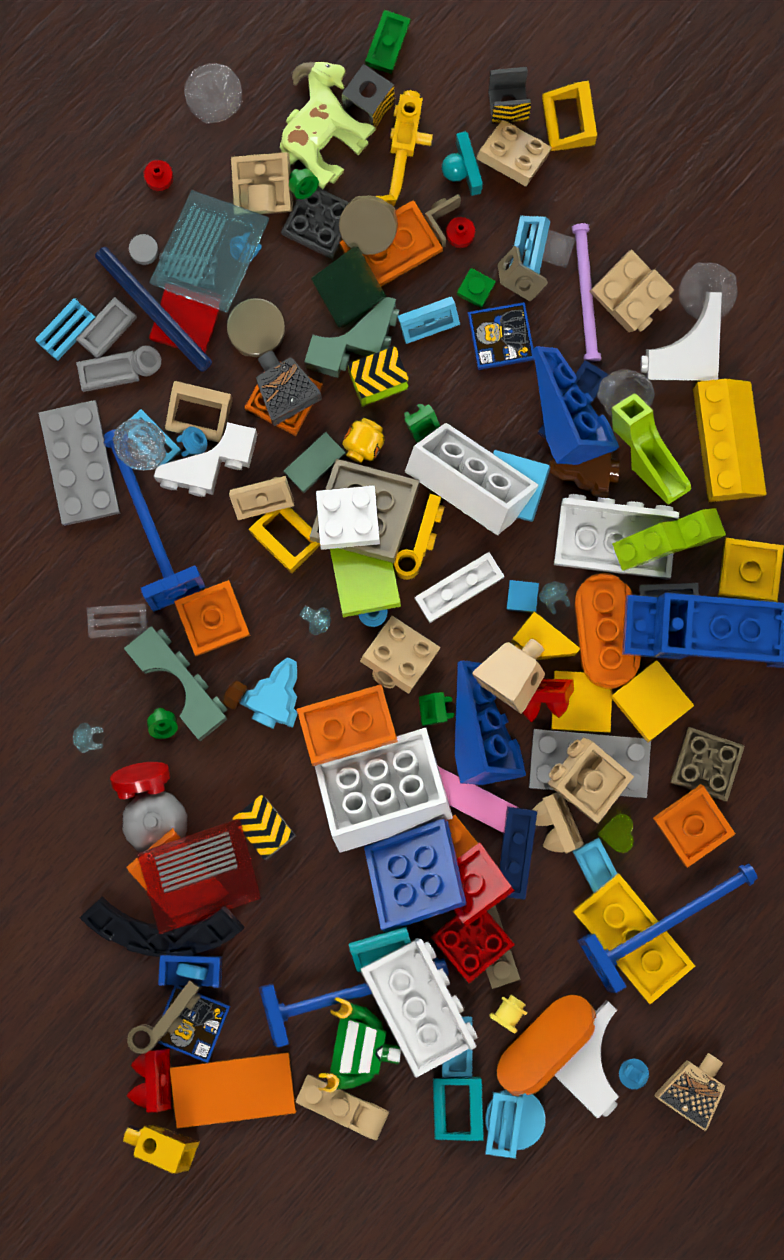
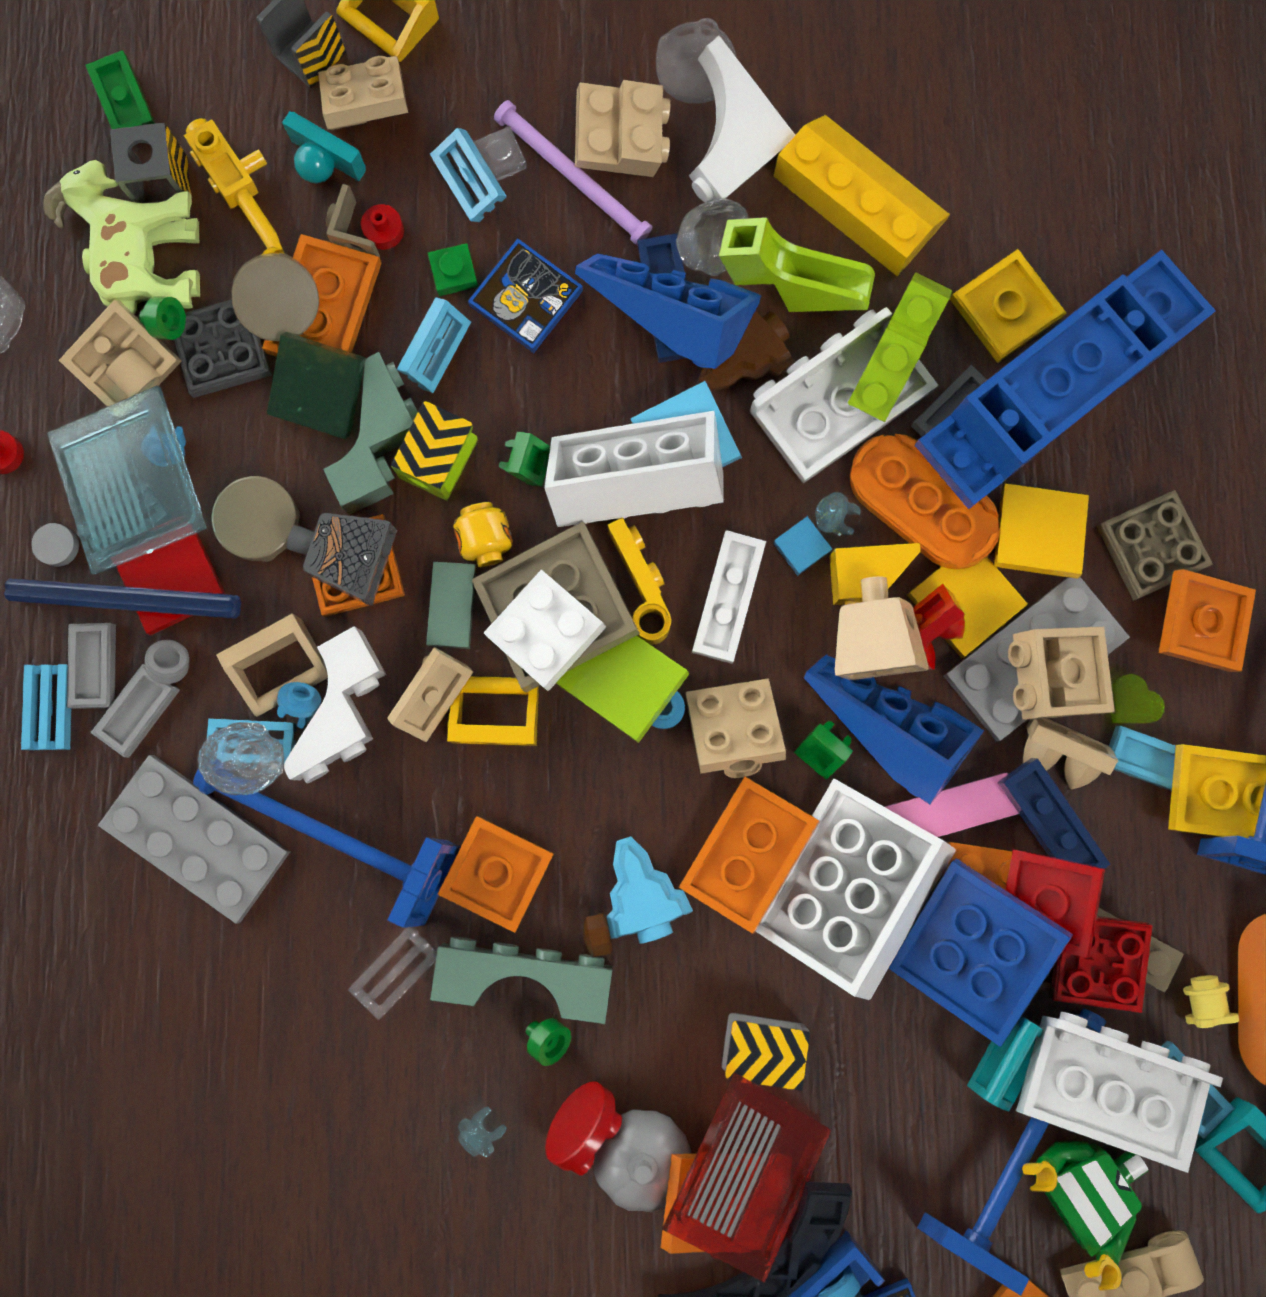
camera: 45 degrees left, 0 degrees up
clear light blue plate [299,606,331,635] -> none
dark tan bracket [497,246,548,301] -> none

